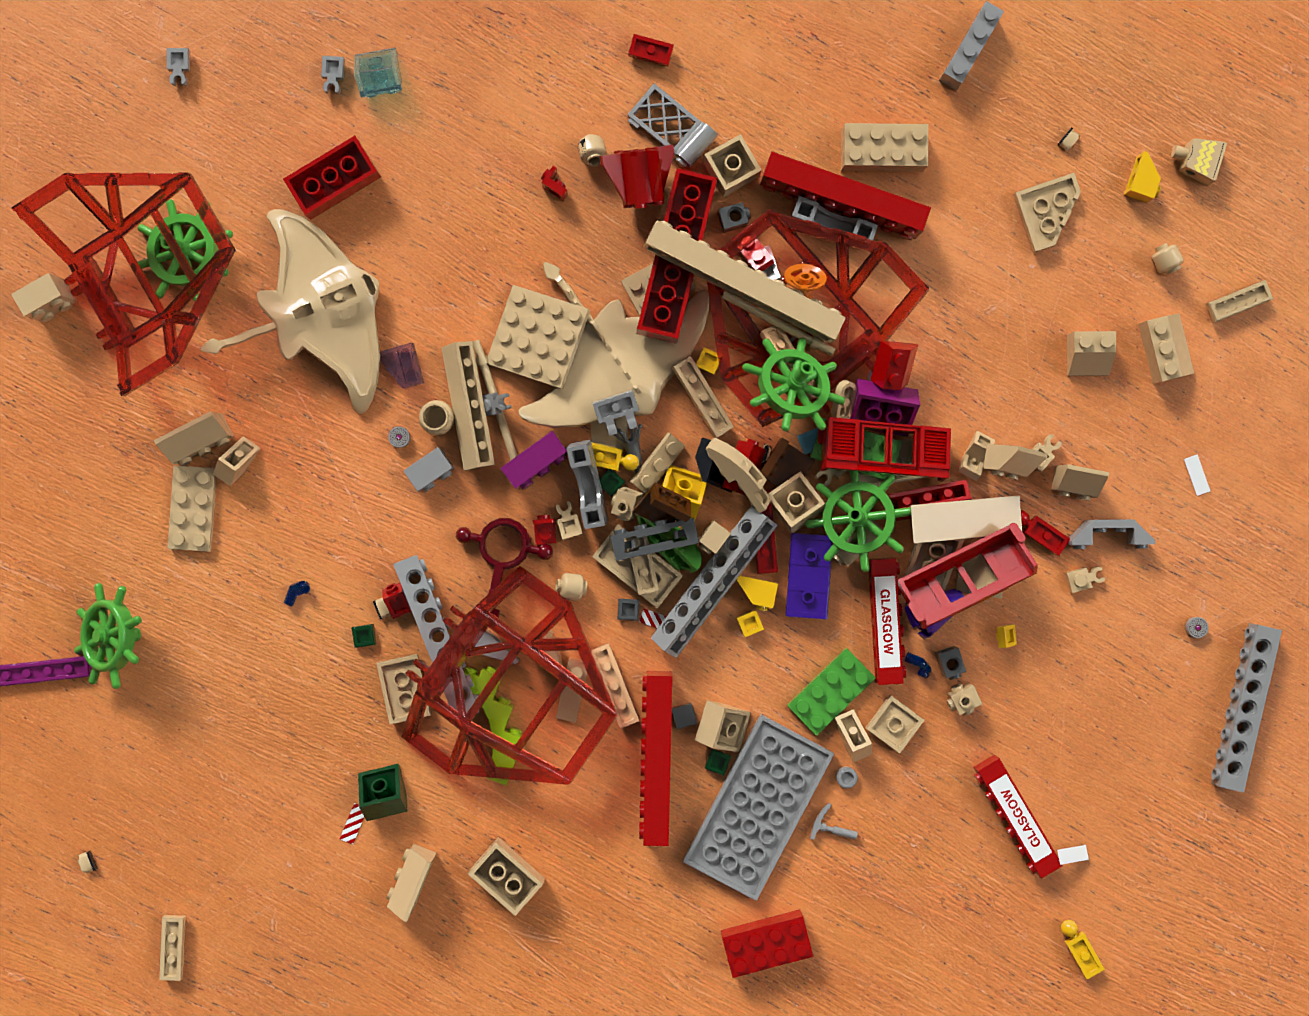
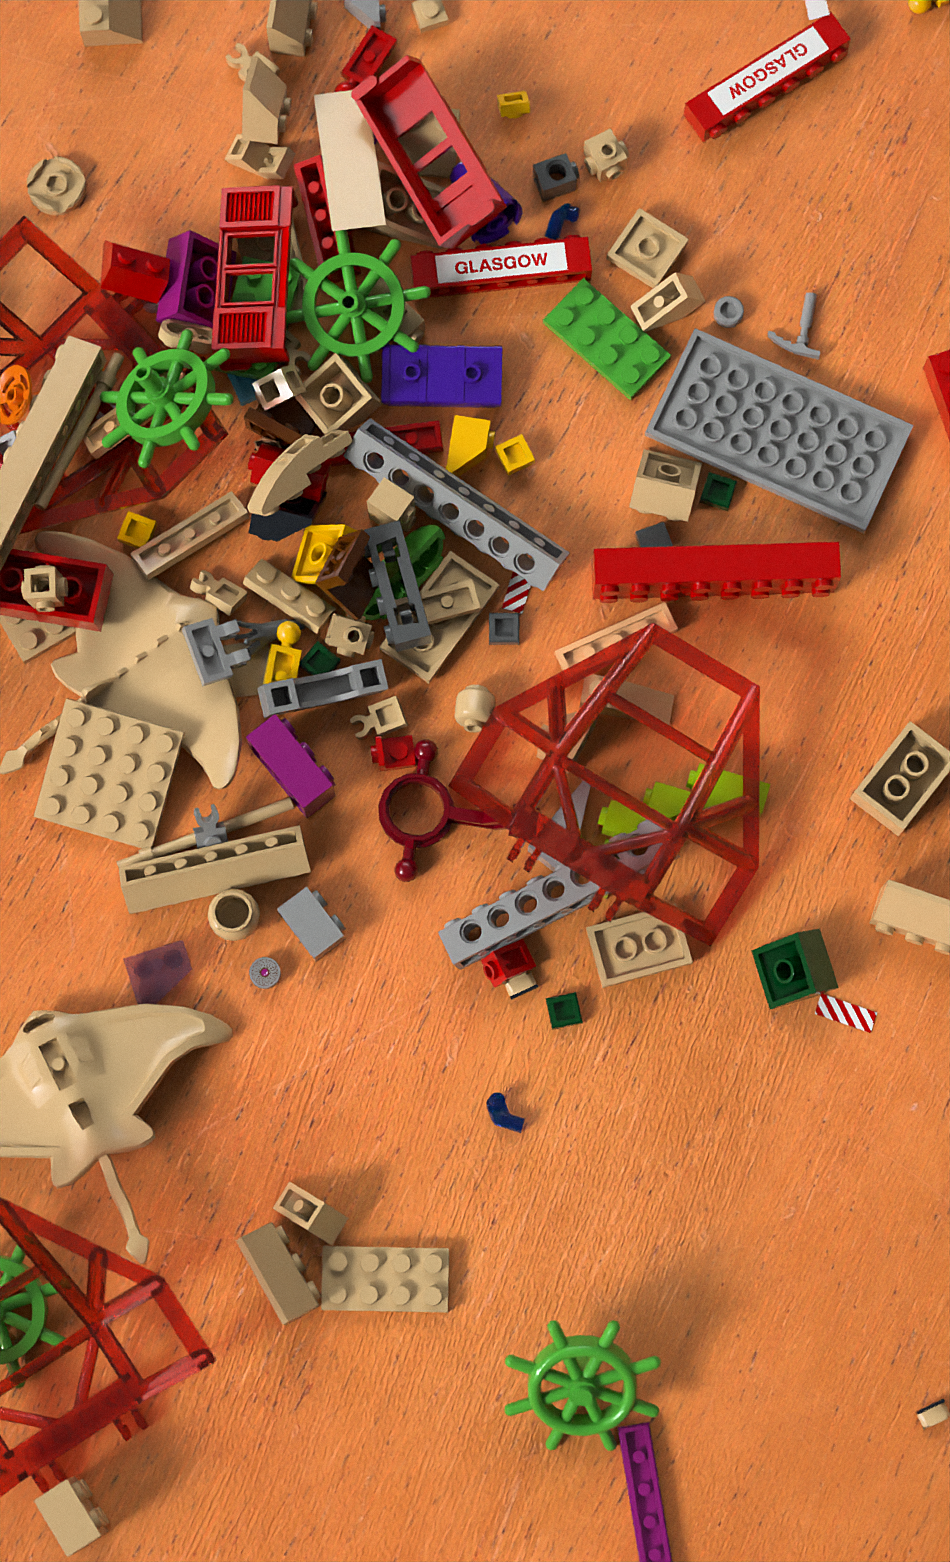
camera: 90 degrees left, 10 degrees down
none -> tan brick [21,565,68,612]
none -> tan tile [27,156,86,215]
none -> tan plate [190,570,248,616]
none -> tan brick [252,364,306,411]

